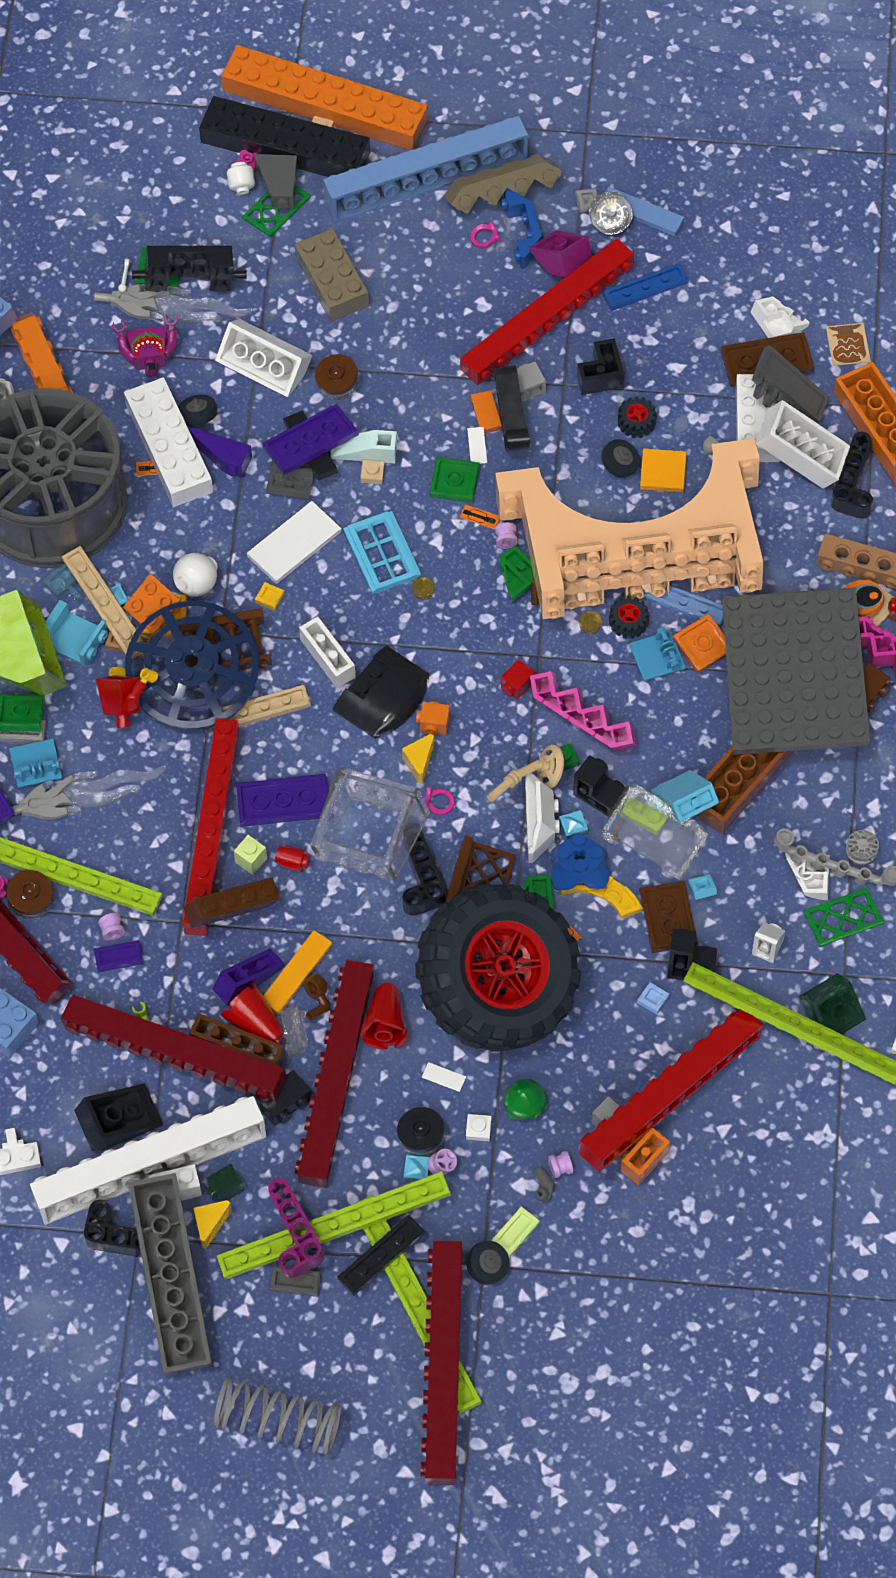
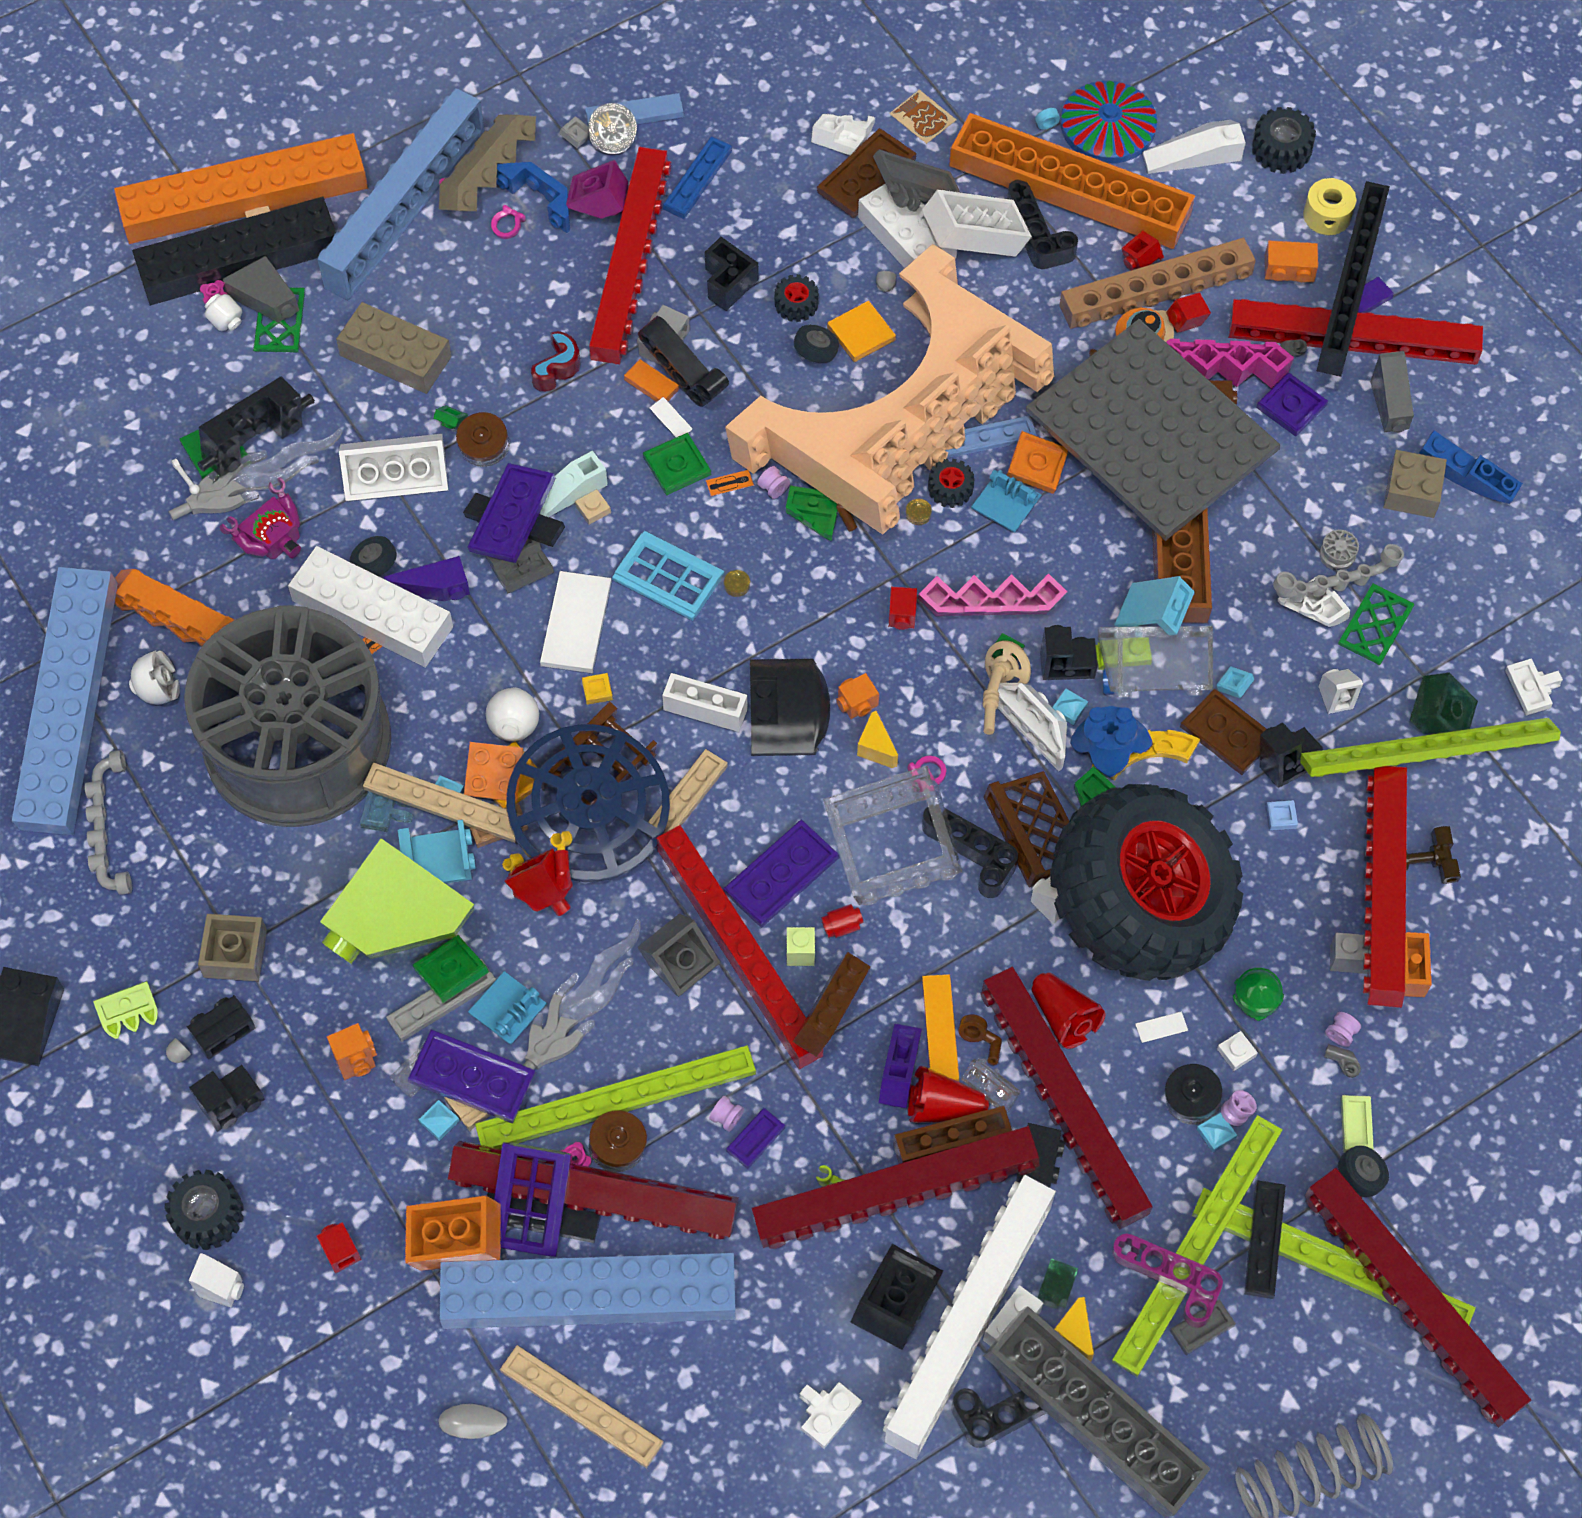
camera: 40 degrees left, 0 degrees up
none -> green plate [433,405,468,429]
none -> dark red animal [531,331,581,392]
none -> dark grey slope [638,913,721,997]
none -> dark brown bar [1406,826,1461,884]

